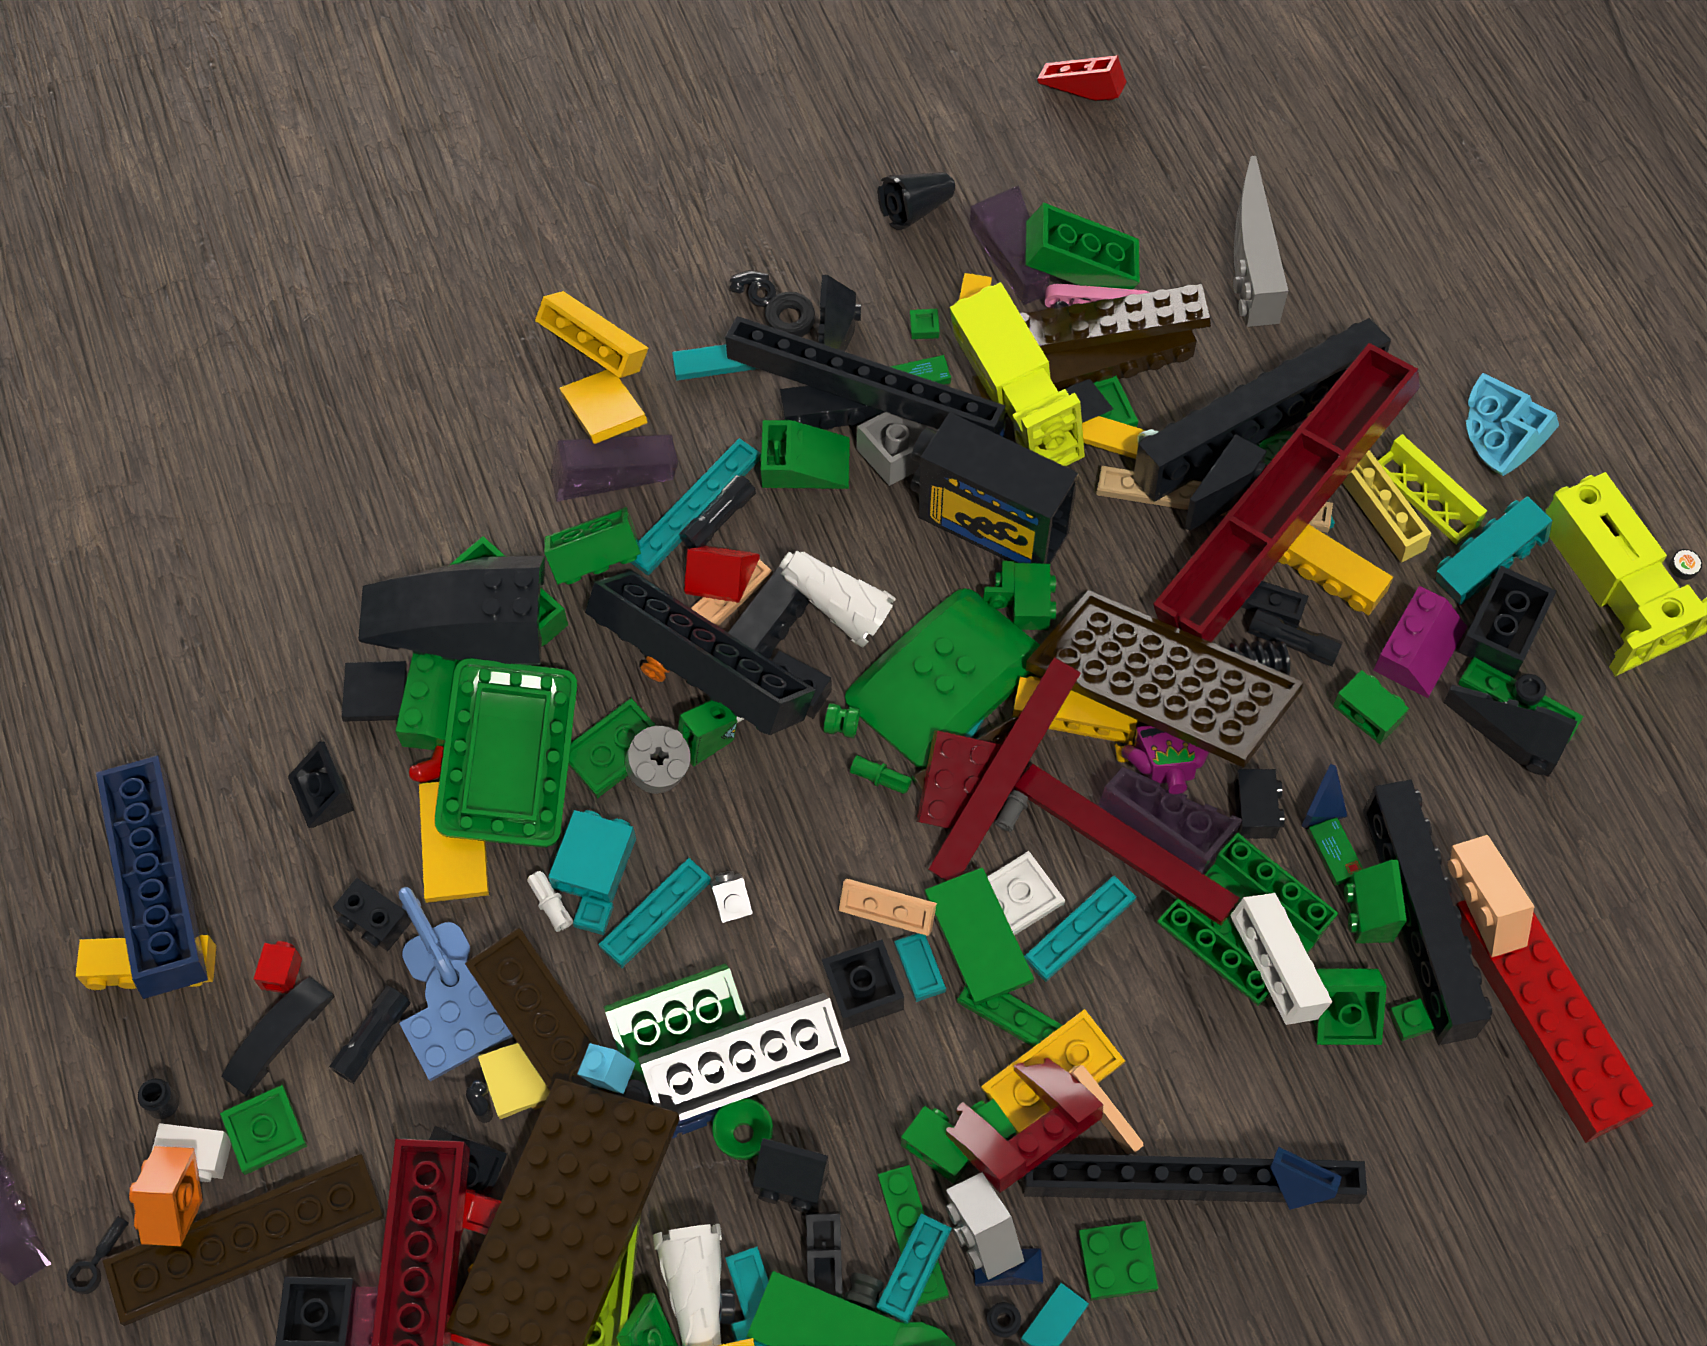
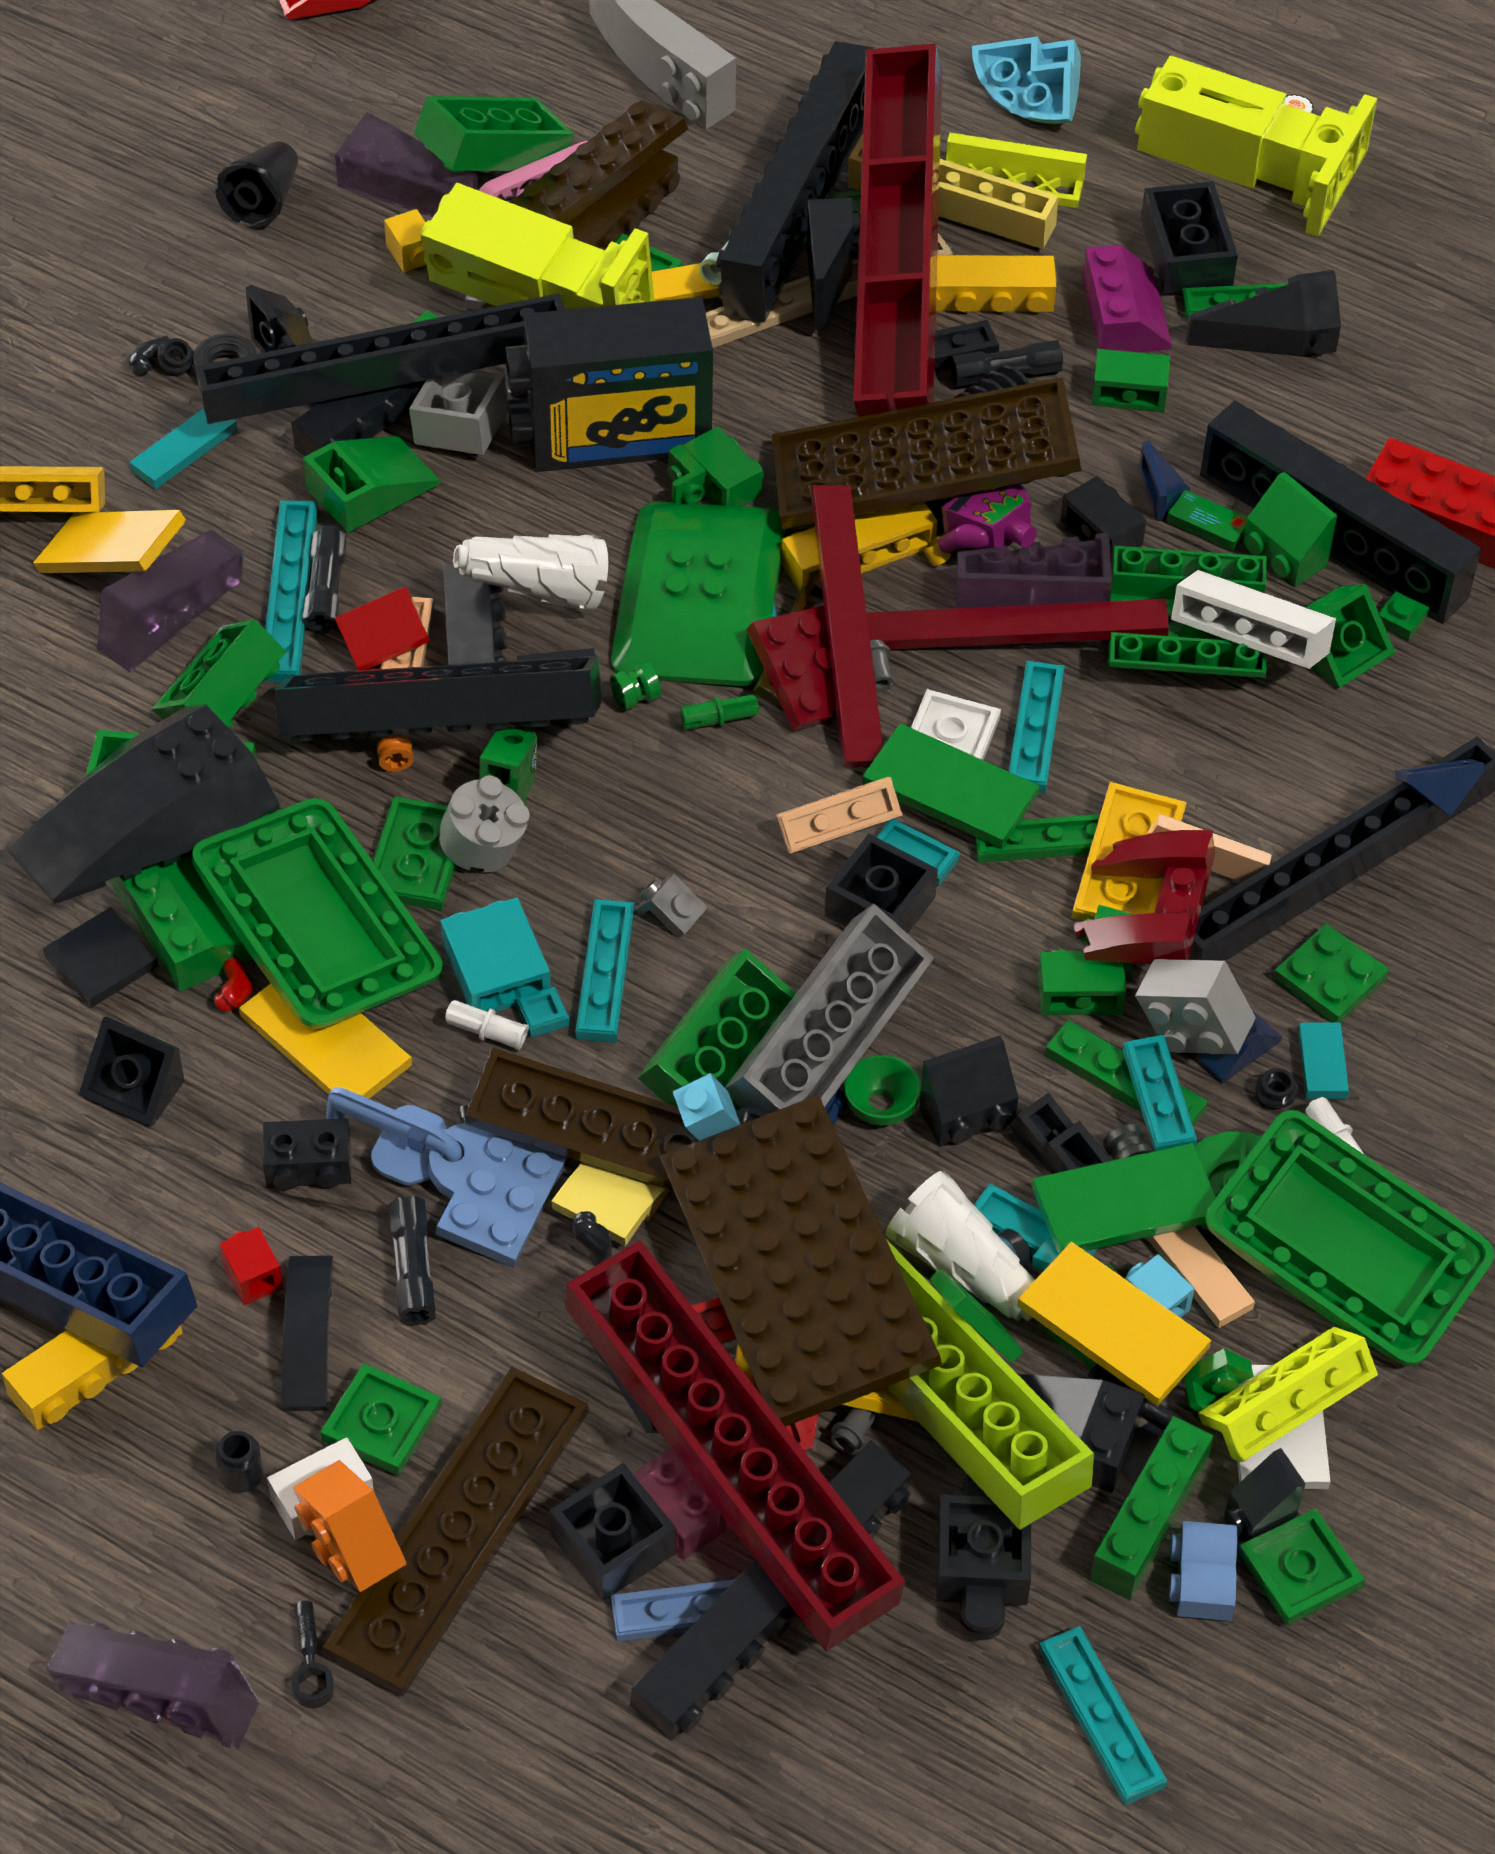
camera: 40 degrees left, 10 degrees down
green plate [910,309,940,339] -> none
teal wedge [1436,496,1553,605] -> none
light nougat wedge [1448,835,1534,957] -> none
black tile [1513,674,1546,706] -> none

